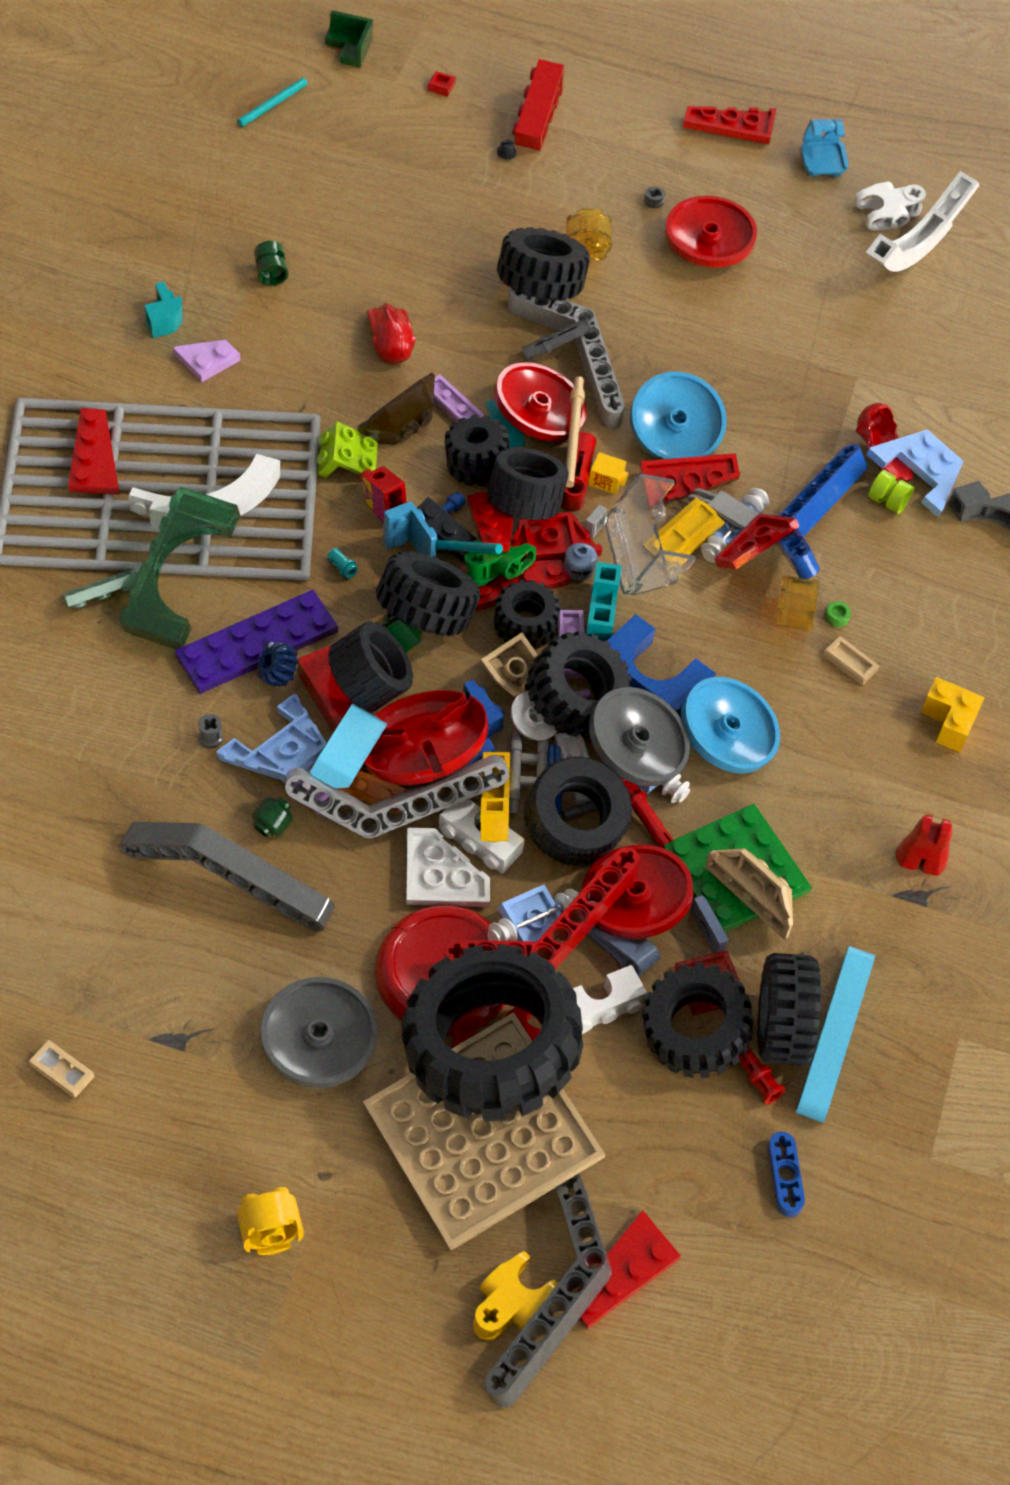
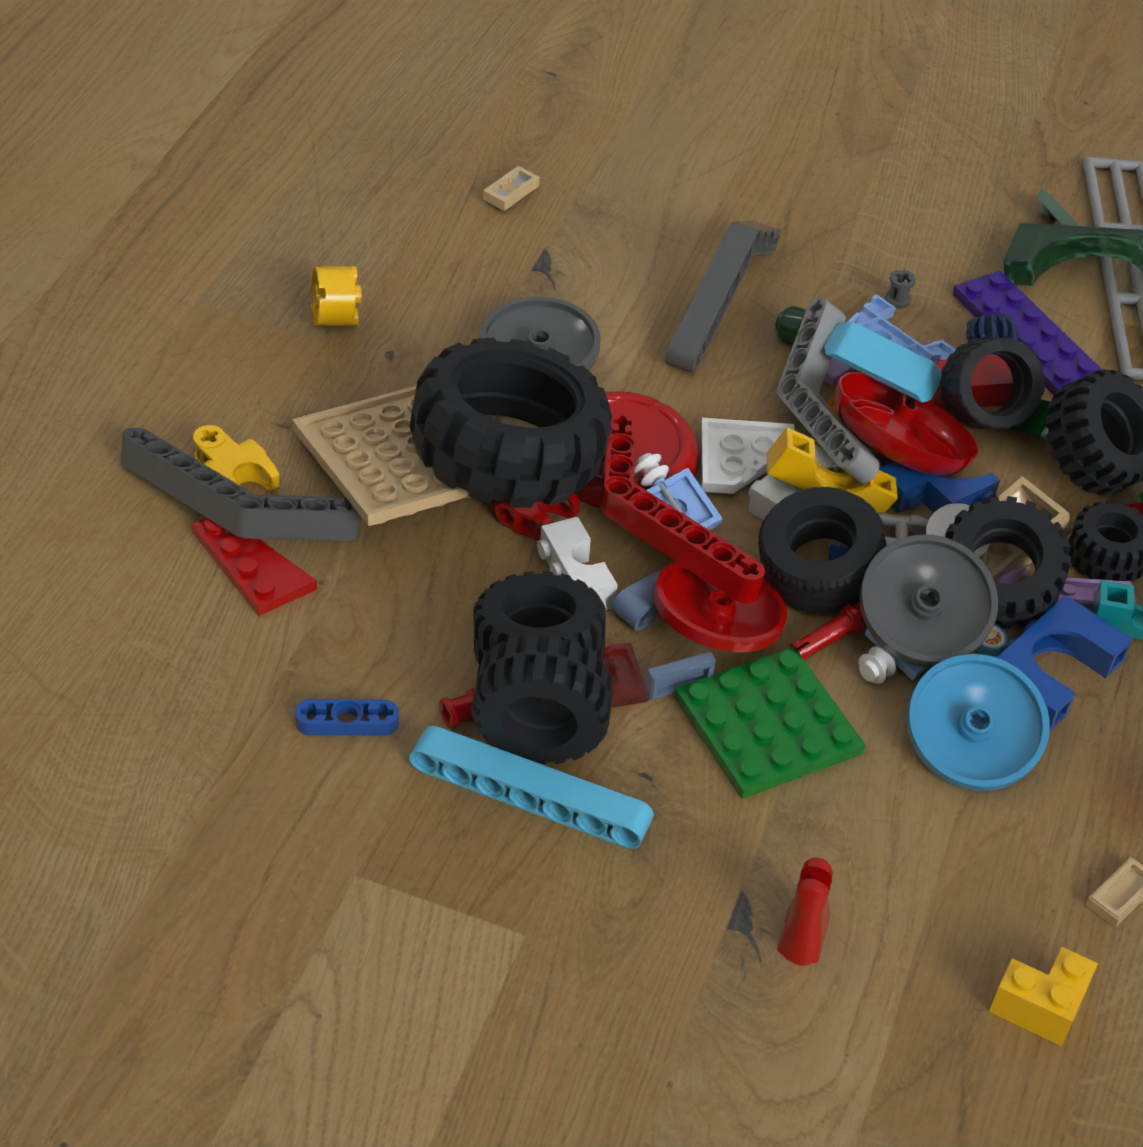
camera: 95 degrees right, 10 degrees down
tan wedge [705,848,793,940] -> none

